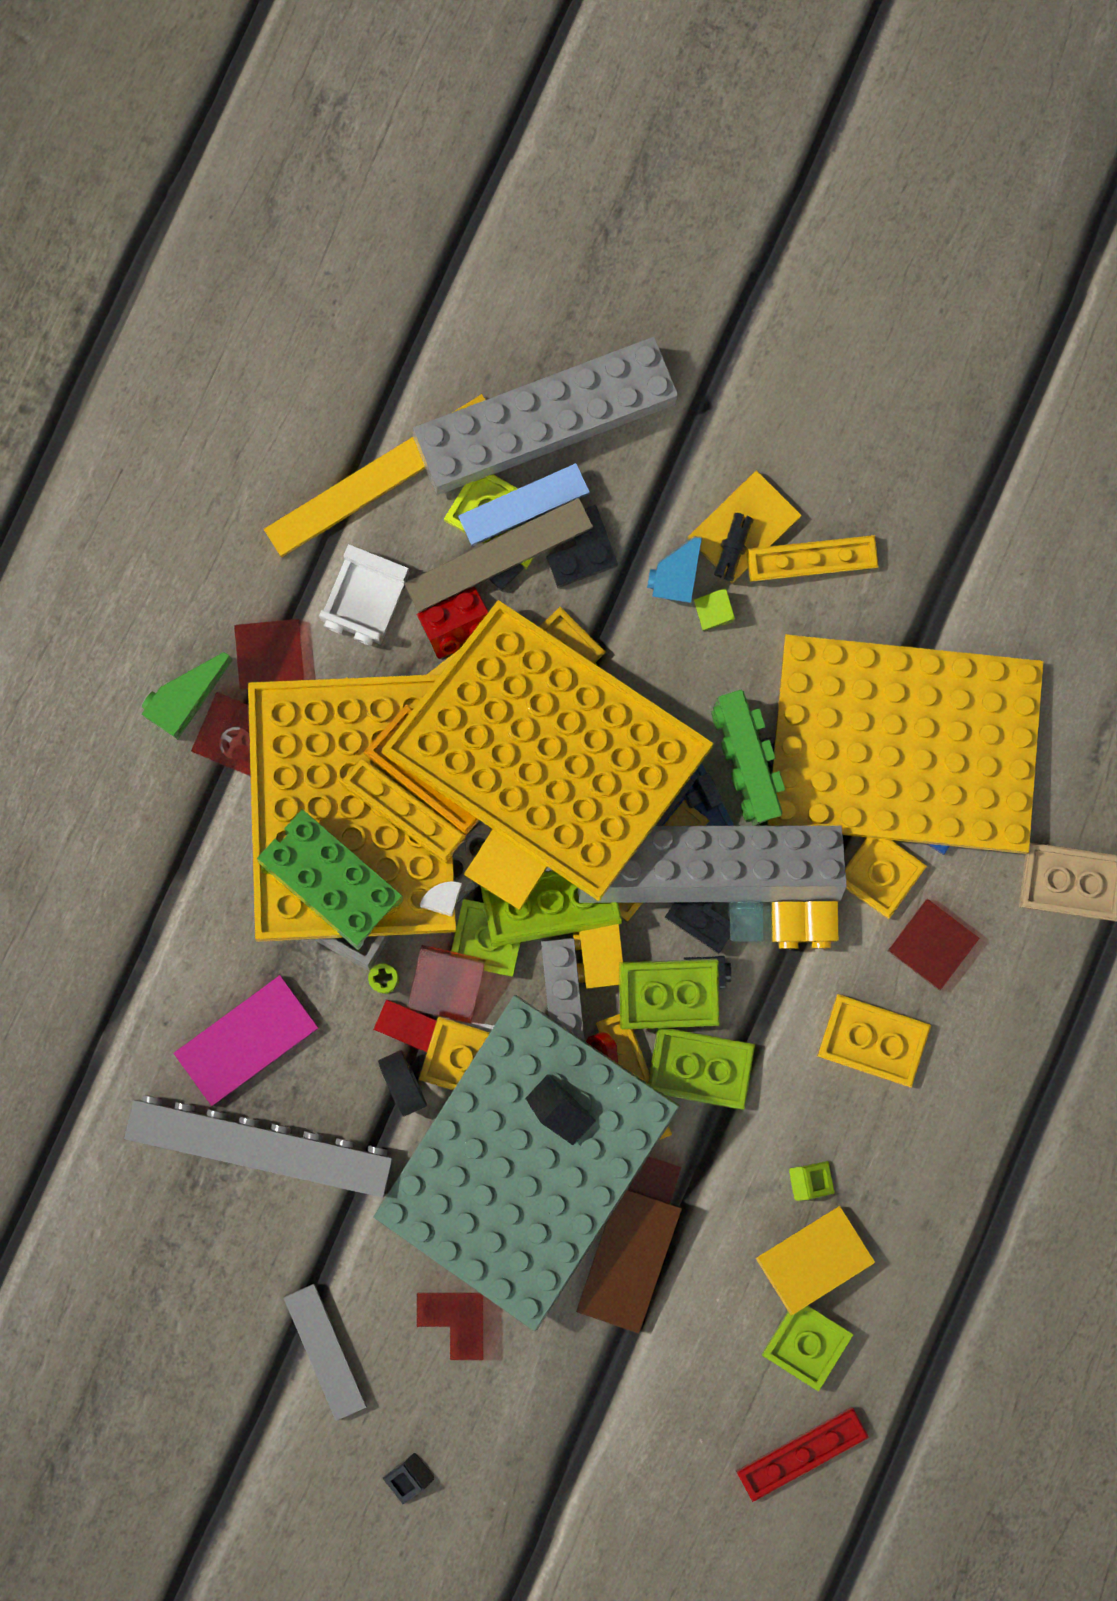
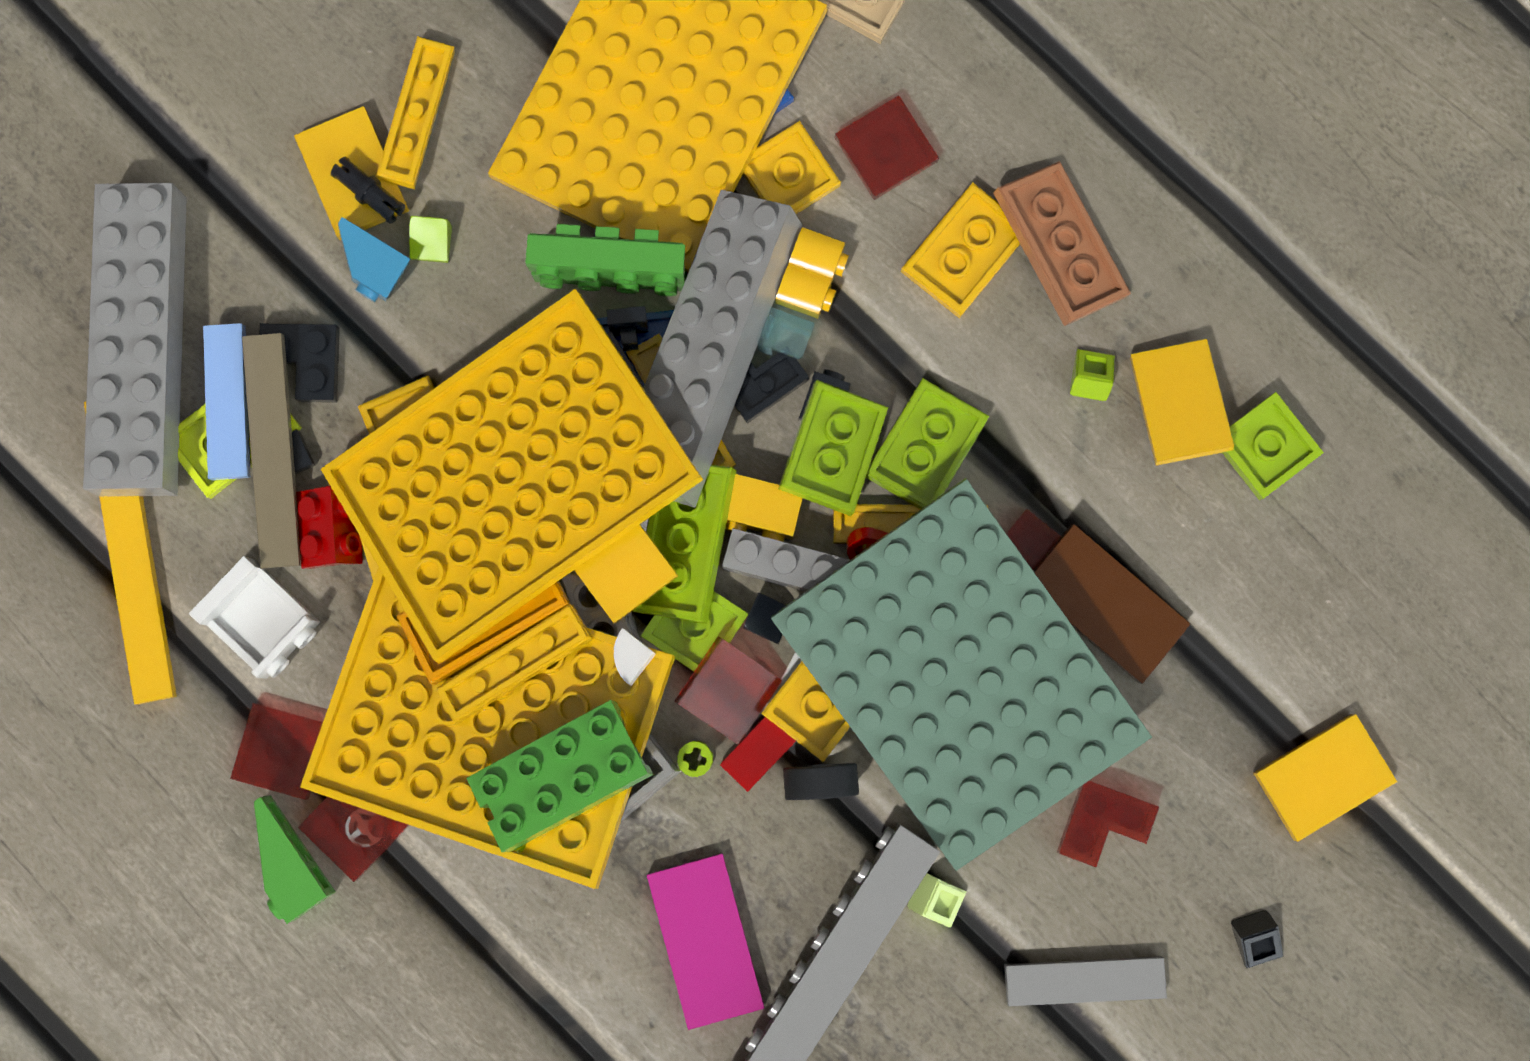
camera: 70 degrees left, 0 degrees up
black slope [525,1074,596,1145] -> none
red tile [736,1407,869,1502] -> none
none -> black slope [743,592,786,644]
none -> yellowish green slope [907,873,967,928]
none -> nougat tile [993,161,1131,326]
none -> yellow tile [1253,714,1397,842]

